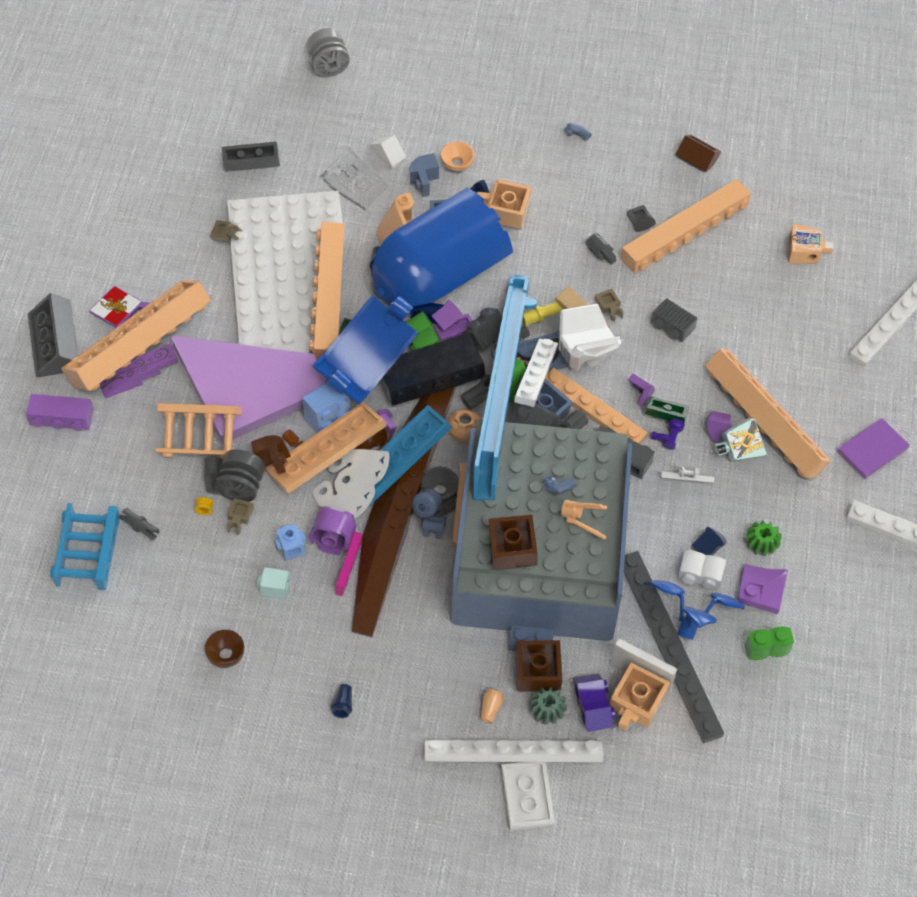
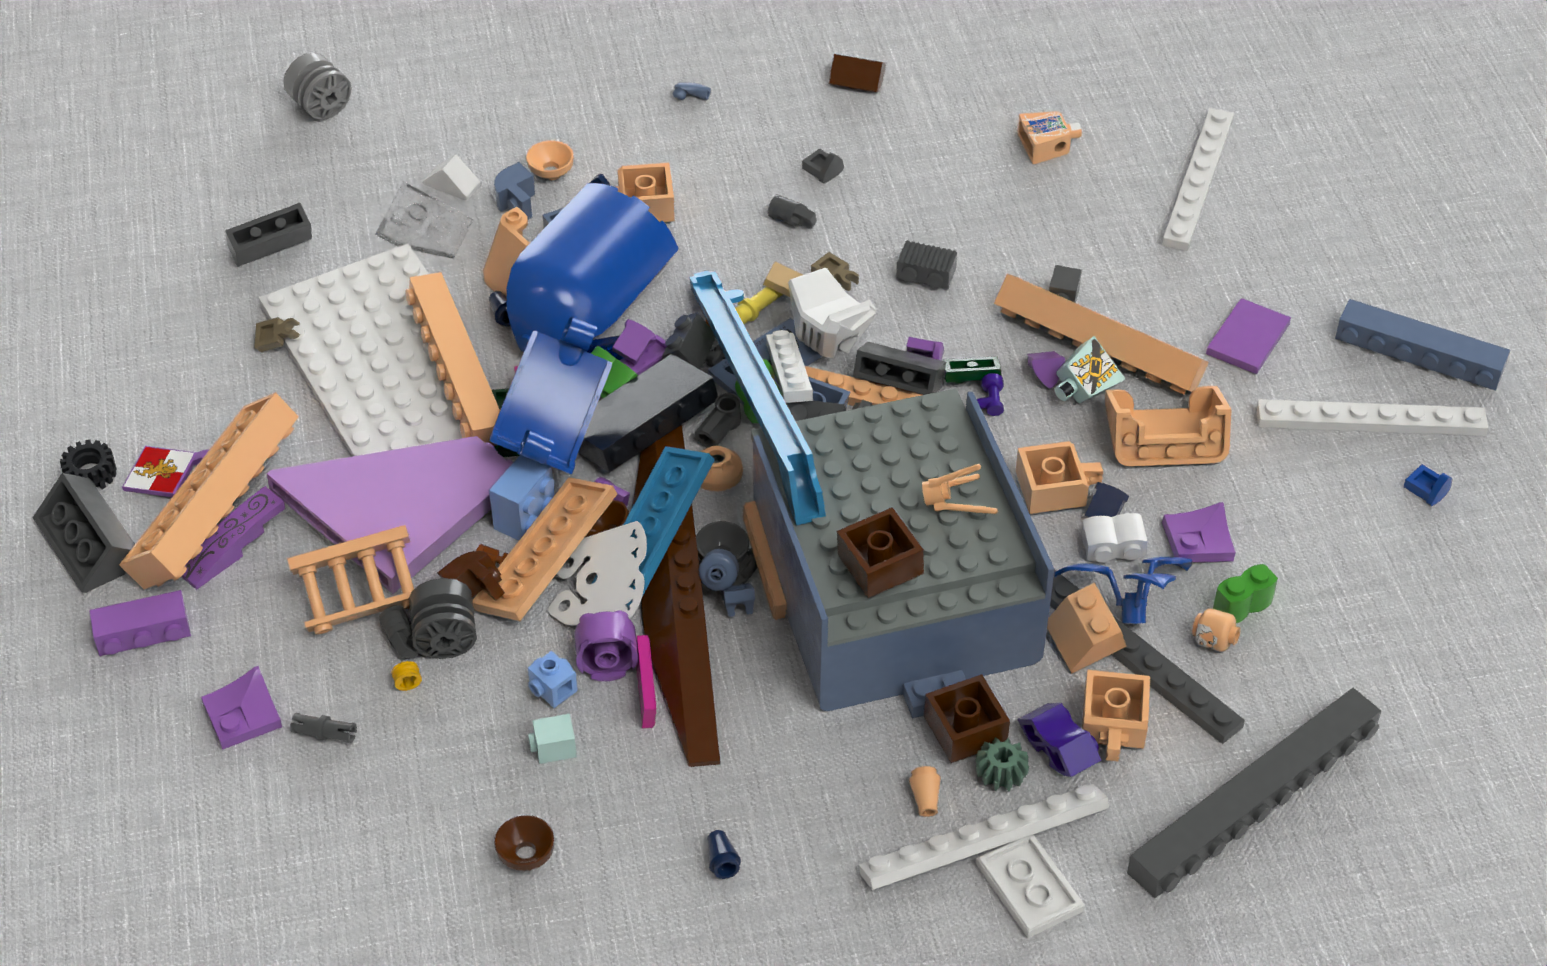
camera: 20 degrees left, 10 degrees down
dark azure fence [50,503,120,590] -> none
dark tan plate [227,498,254,535] -> none
sand blue arm [544,476,576,494] -> none
white tile [611,639,677,694] -> none
light nougat brick [620,179,751,274] -> none
white piece [660,466,715,483] -> none
bright green gear [746,520,782,556] -> none
none -> black tyre [60,440,117,489]
none -> medium lavender plate [201,666,282,749]
none -> dark grey brick [853,342,946,395]
none -> light nougat hinge [1016,441,1103,514]
none -> light nougat slope [1047,583,1126,674]
none -> dark grey brick [1049,265,1082,303]
none -> light nougat windscreen [1105,386,1231,466]
none -> dark grey brick [1127,688,1382,899]
none -> light nougat head [1192,608,1240,652]

